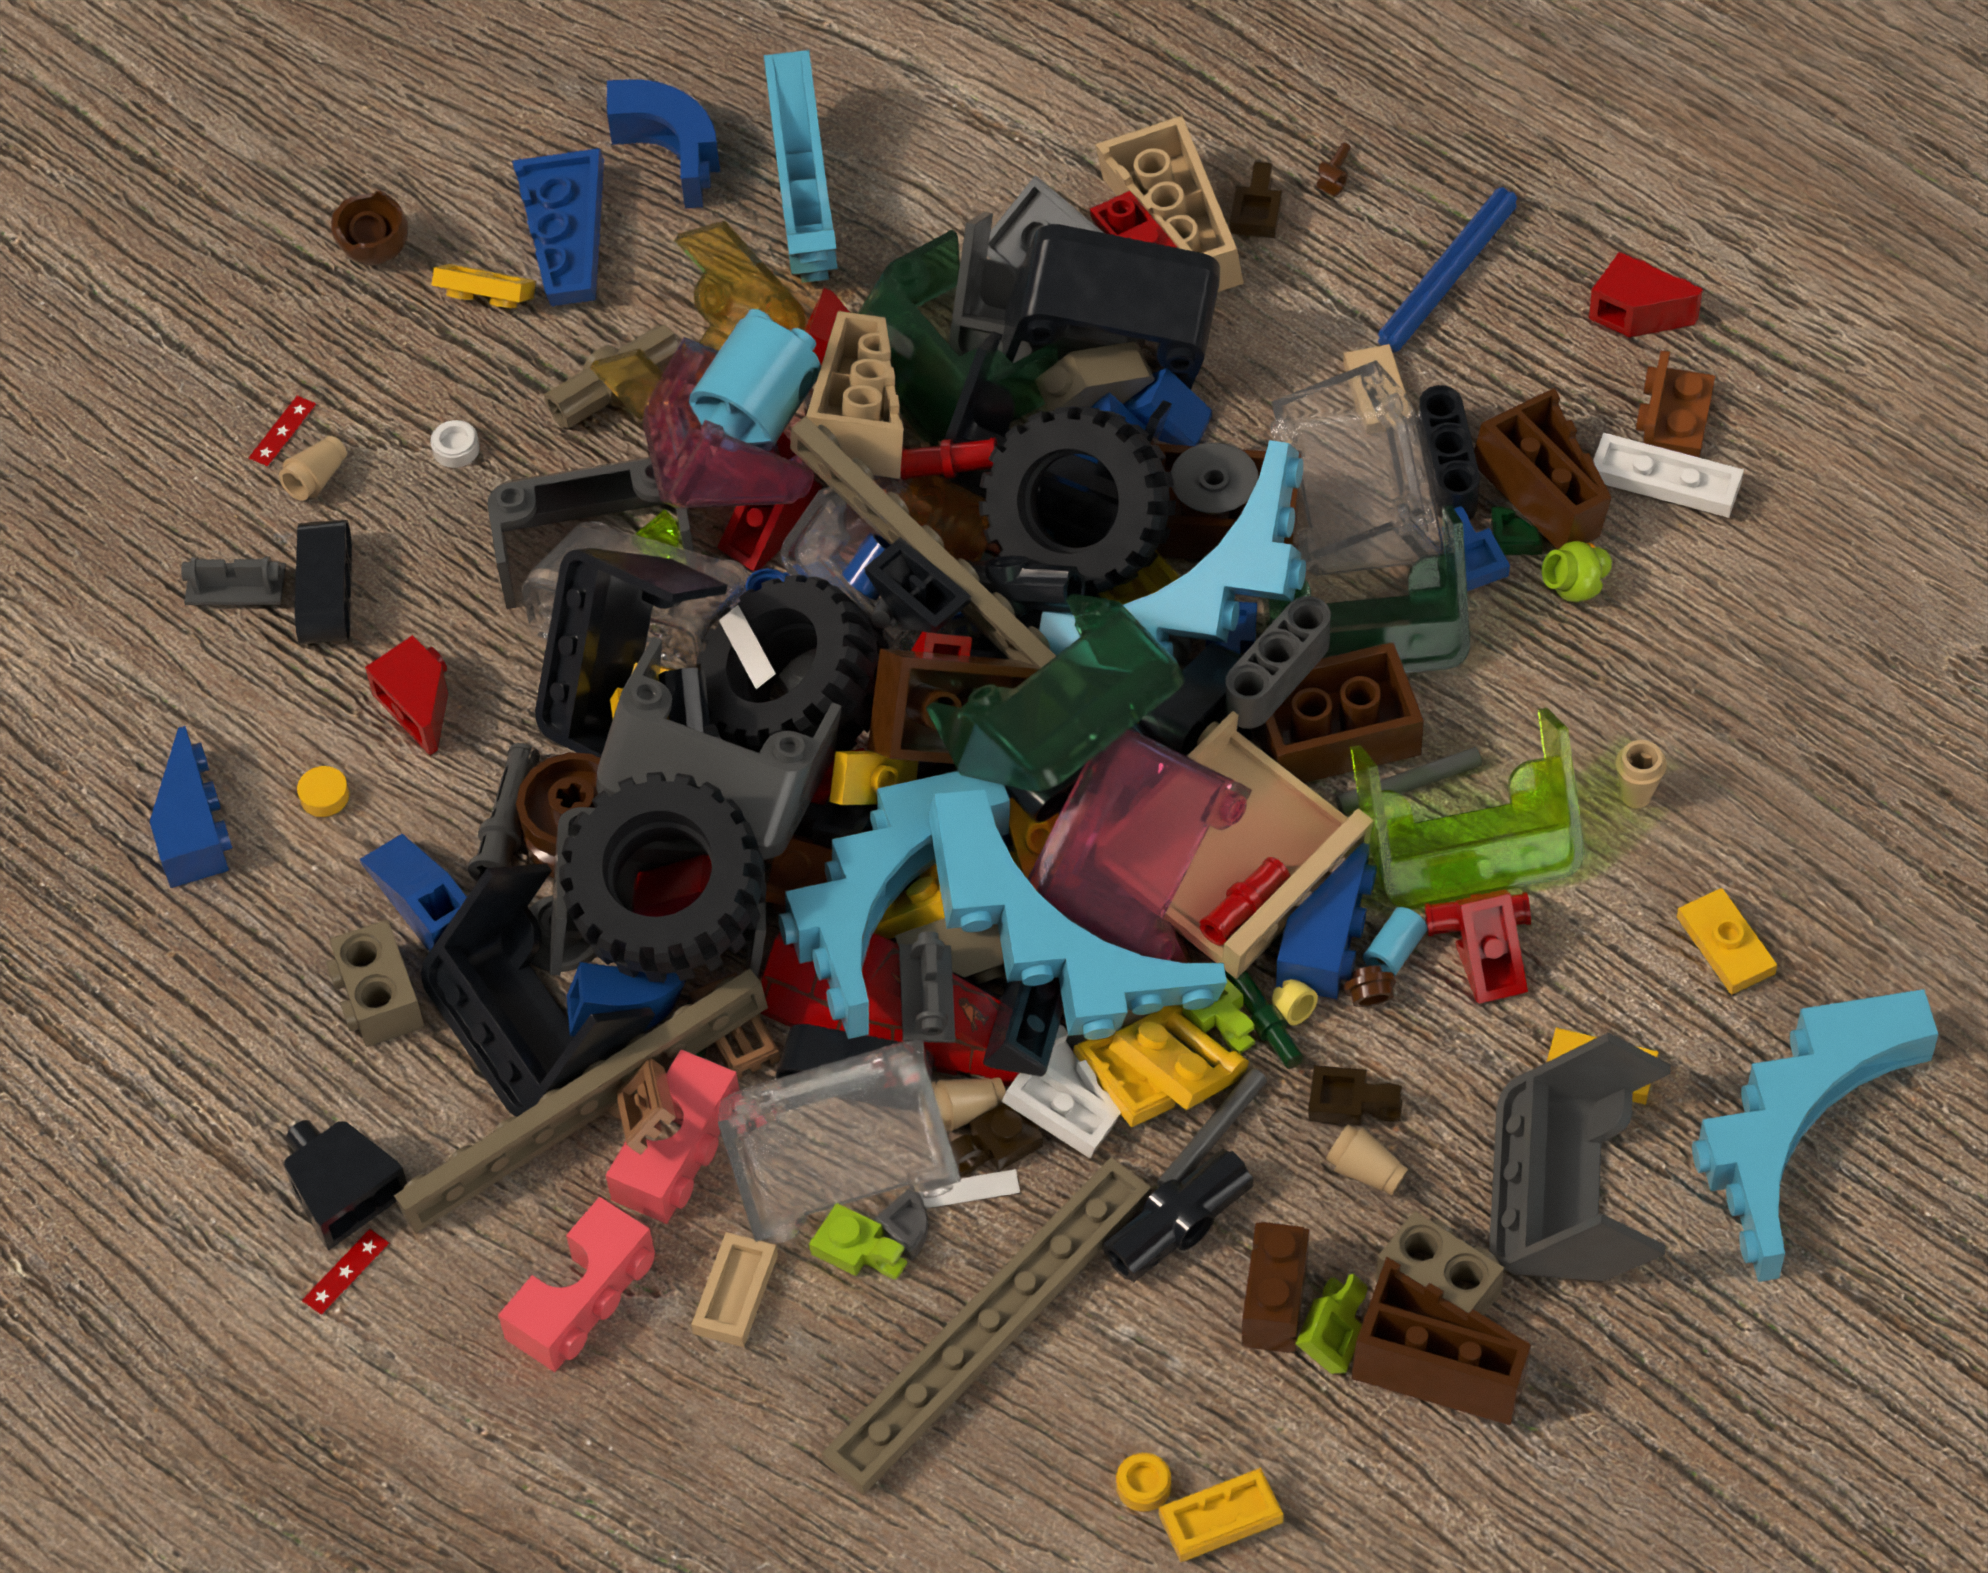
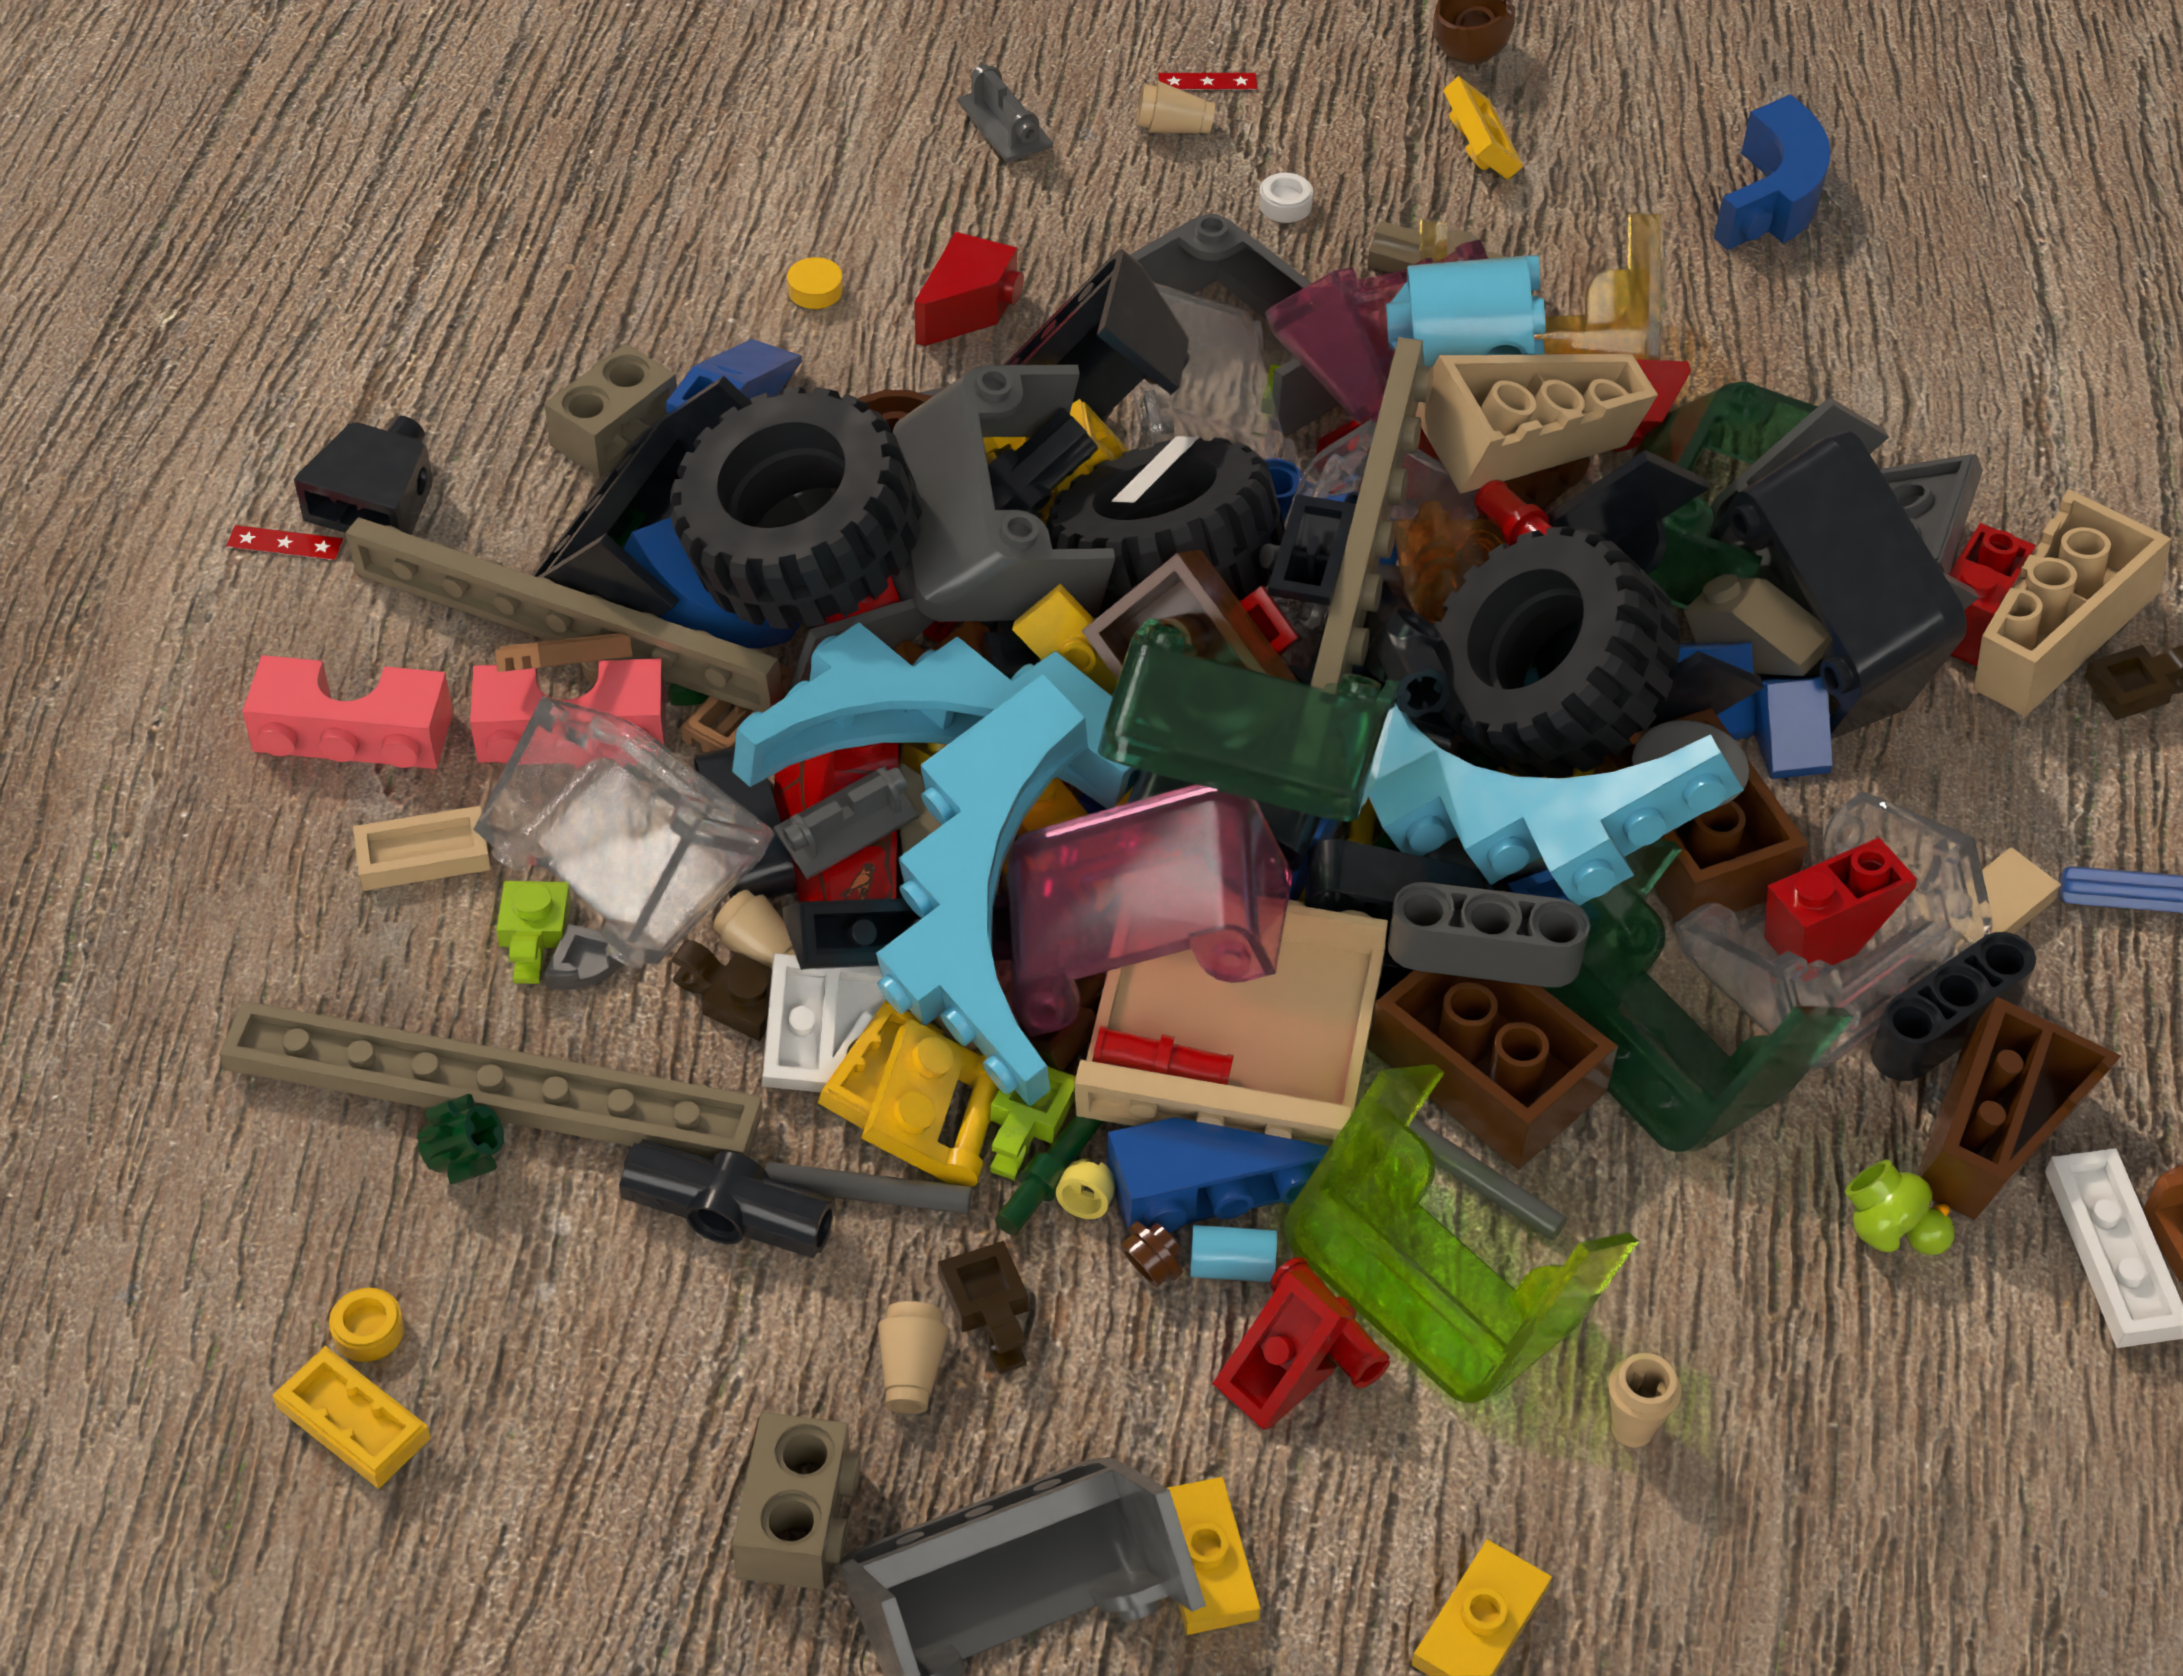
camera: 55 degrees right, 5 degrees down
blue slope [150,726,233,888] -> none
black beam [295,520,352,644] -> none
blue wing [512,148,604,306] -> none
medium azure arch [764,50,838,283] -> none
white sticker [917,1169,1020,1209] -> none
reddish brown brick [1242,1222,1309,1353] -> none
lime plate [1295,1274,1368,1374] -> none
reddish brown wedge [1351,1256,1531,1426] -> none
blue plate [1441,506,1510,592] -> none
dark green tile [1491,506,1543,555] -> none
none -> dark green gear [417,1094,504,1185]
none -> red slope [1764,837,1917,980]

